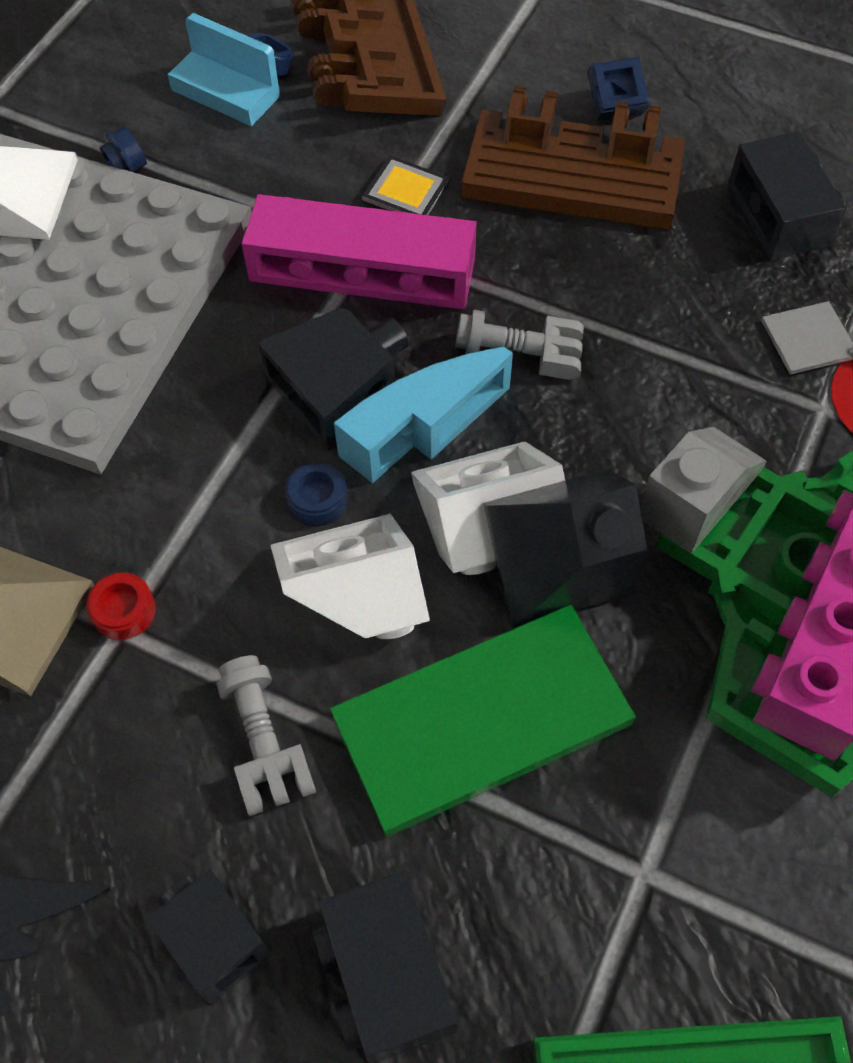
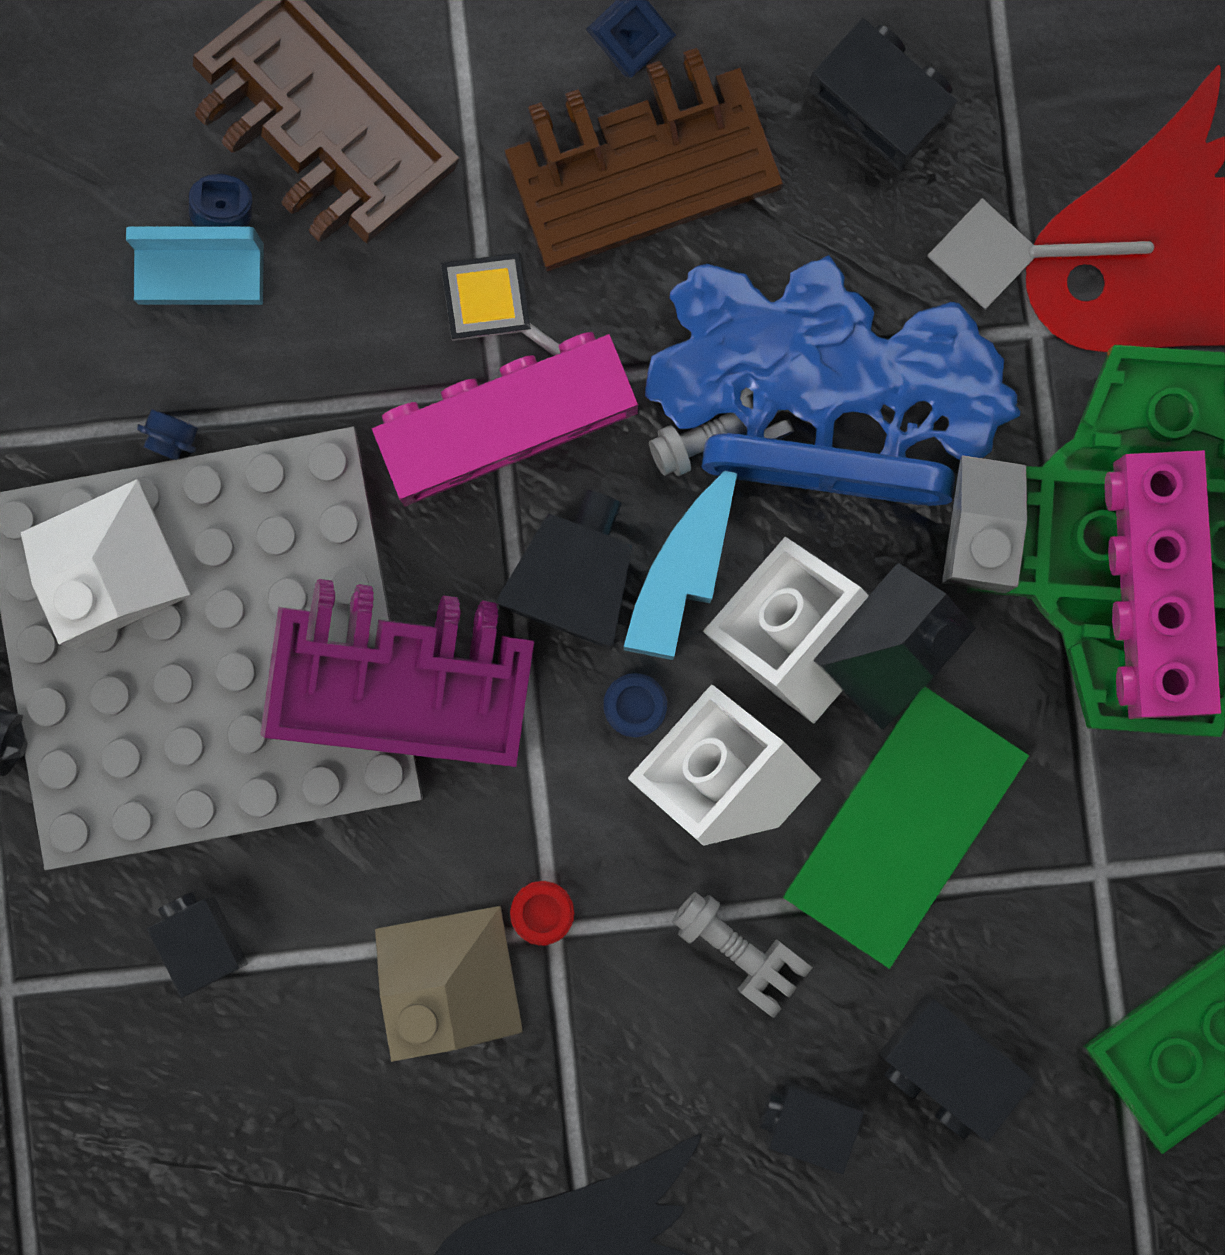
camera: 30 degrees left, 25 degrees up
none -> magenta hinge [260,579,534,767]
none -> blue plant [645,255,1020,506]

